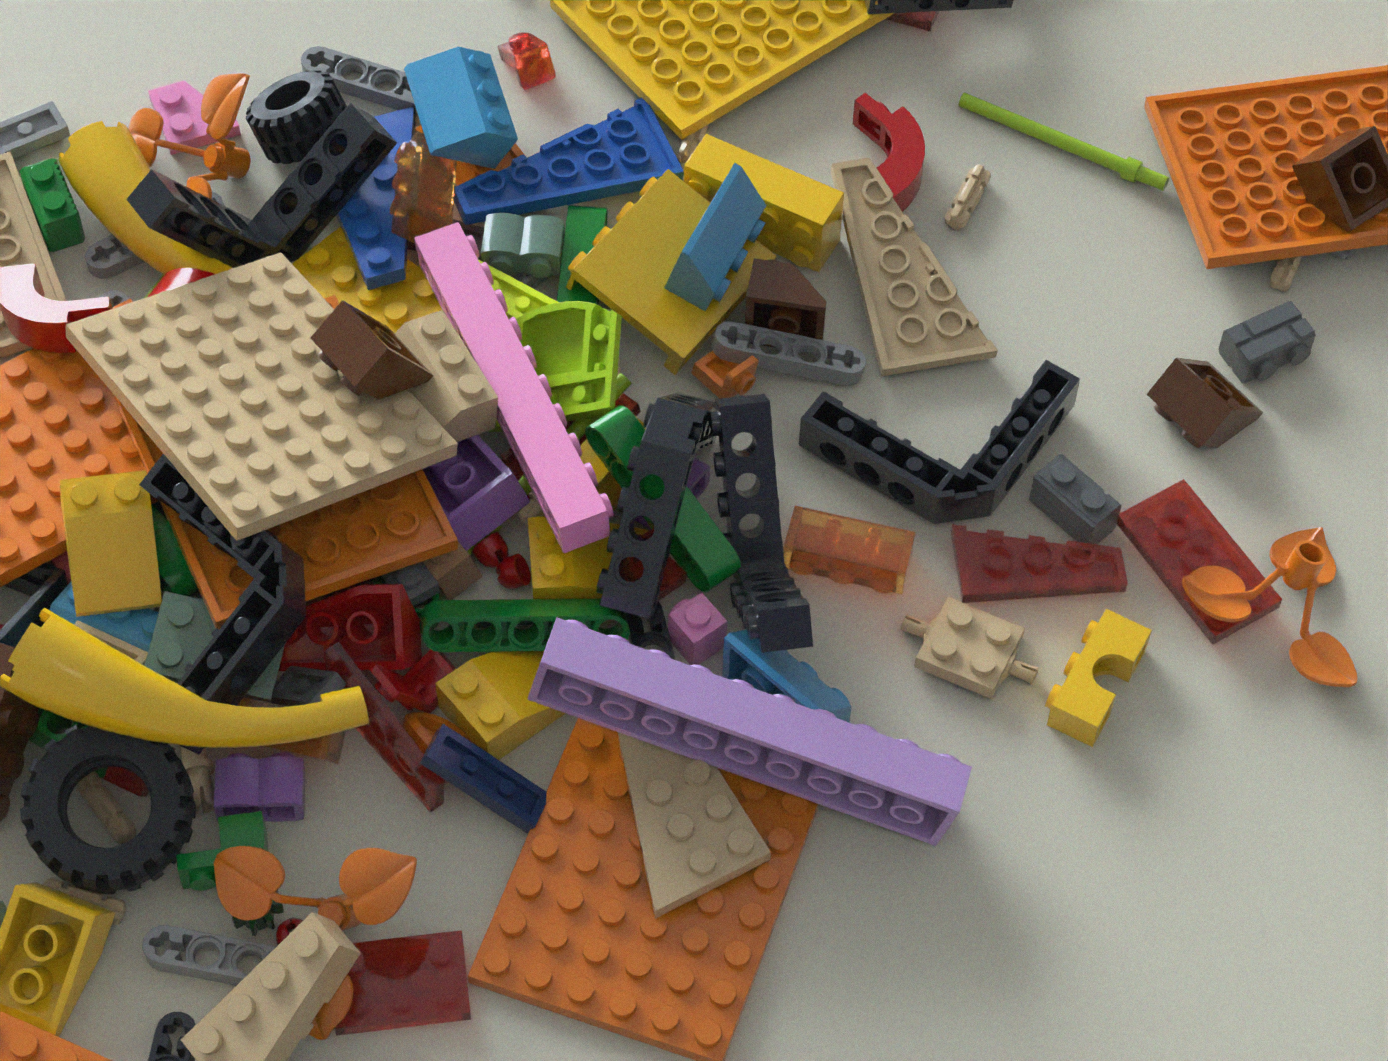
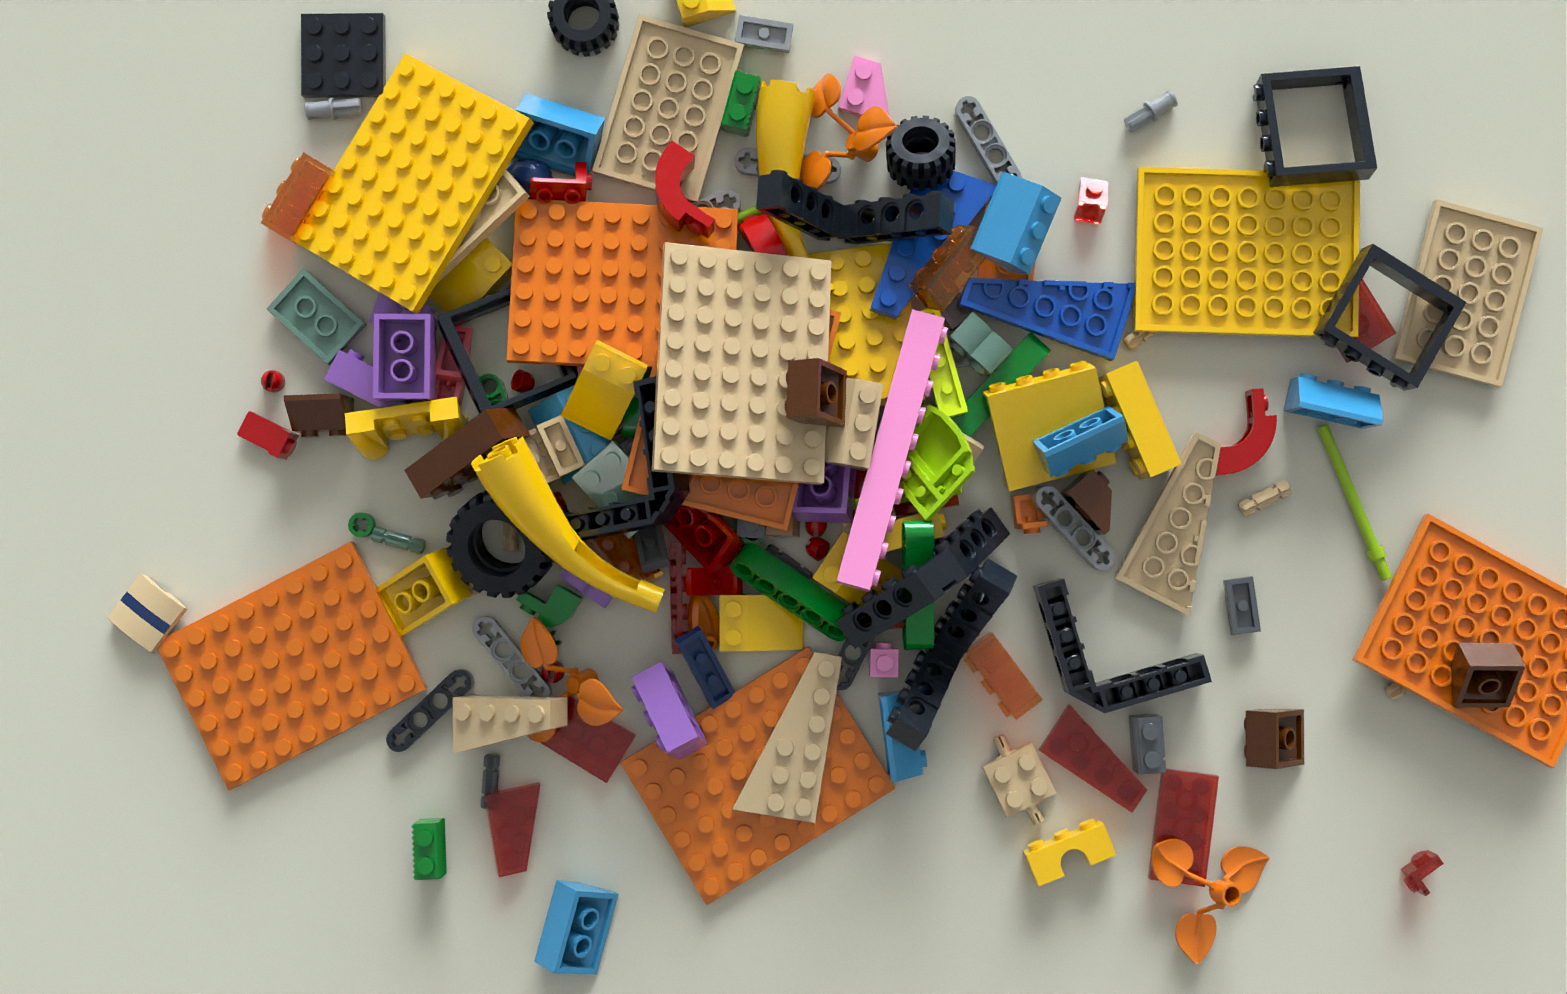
camera: 40 degrees right, 30 degrees up
lavender brick [527,617,972,846] -> none
dark grey brick [1218,301,1316,383] -> none
none -> medium lavender brick [631,662,708,760]
none -> dark grey plate [1223,576,1261,635]
none -> dark azure slope [1283,374,1383,429]

